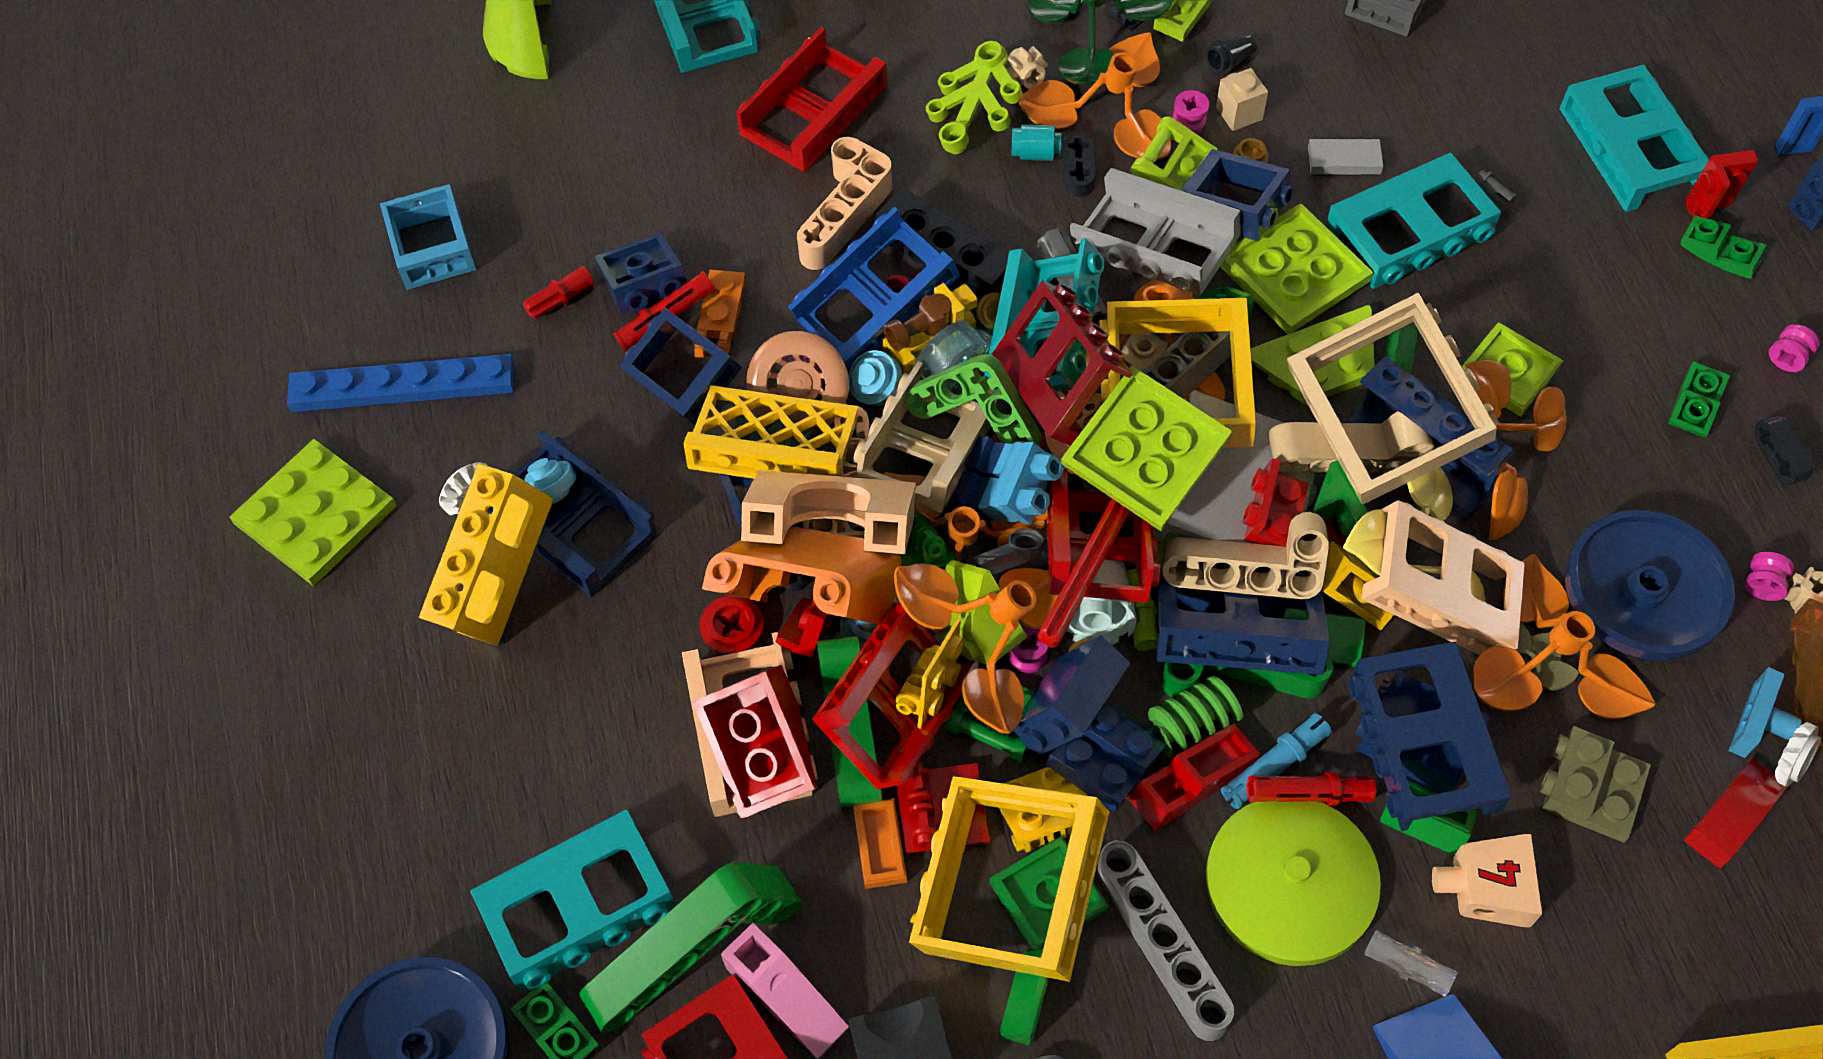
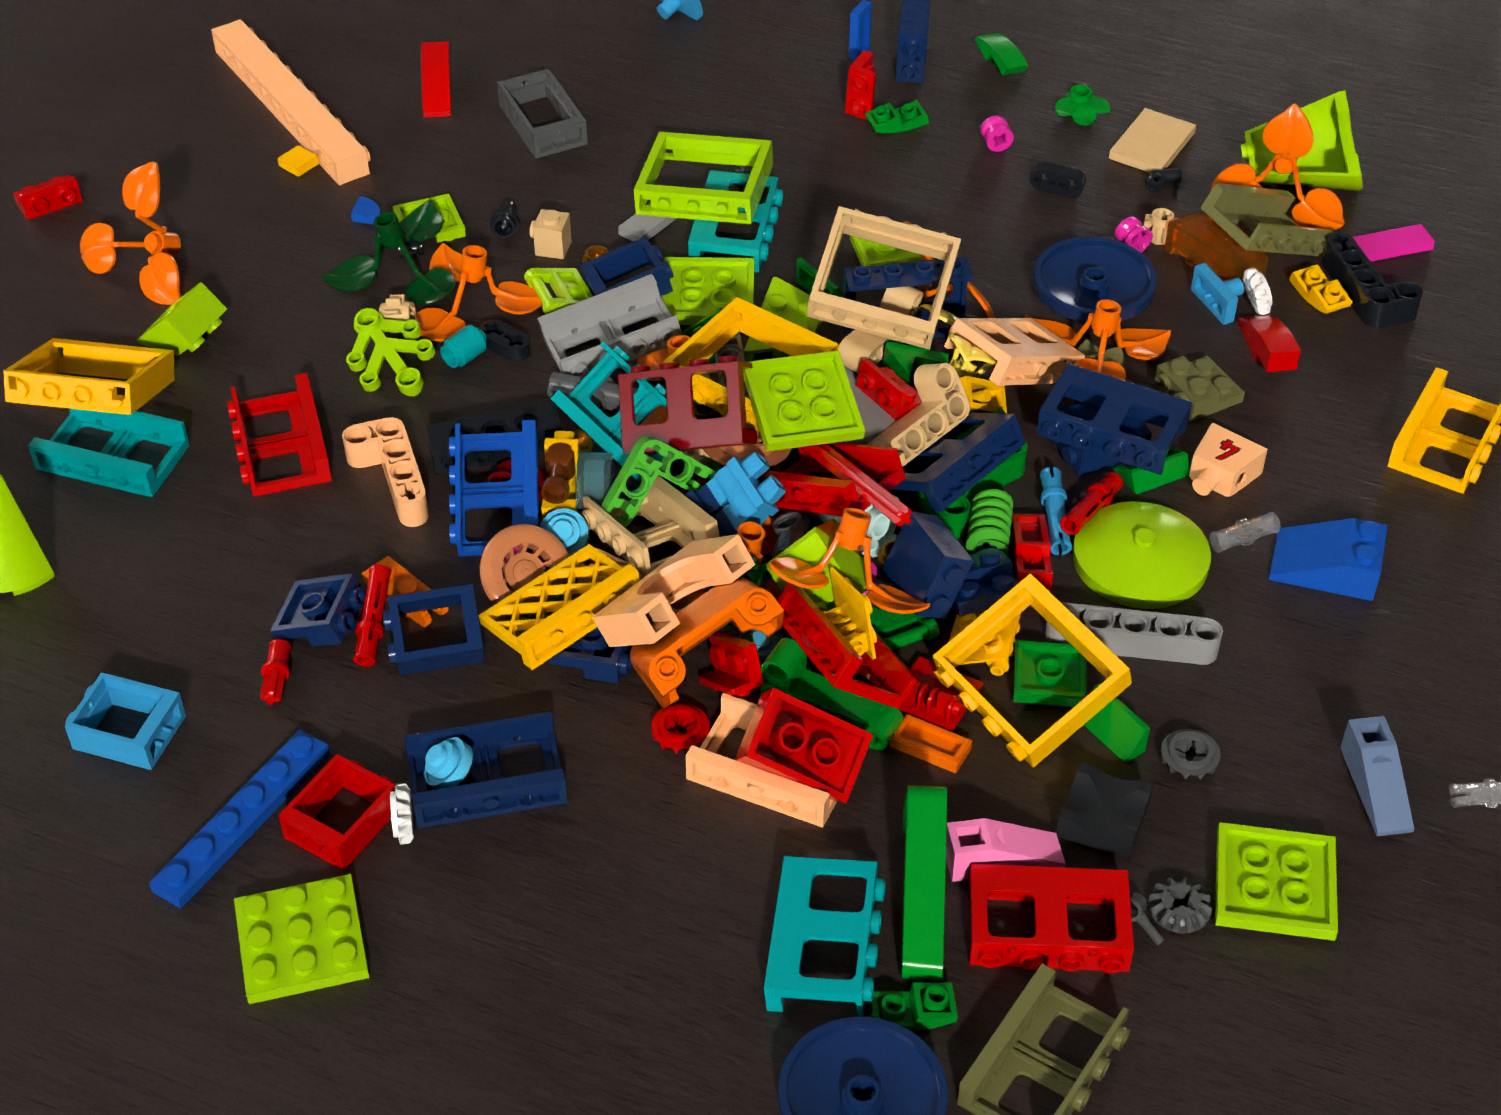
camera: 55 degrees left, 15 degrees down
yellow window [419,463,554,647] -> none
dark pink wheel [1172,90,1209,134] -> none
teal window [1559,65,1710,212] -> none
green slope [1668,361,1730,438] -> none
none -> red window [278,754,395,871]
none -> lime window [634,132,773,224]

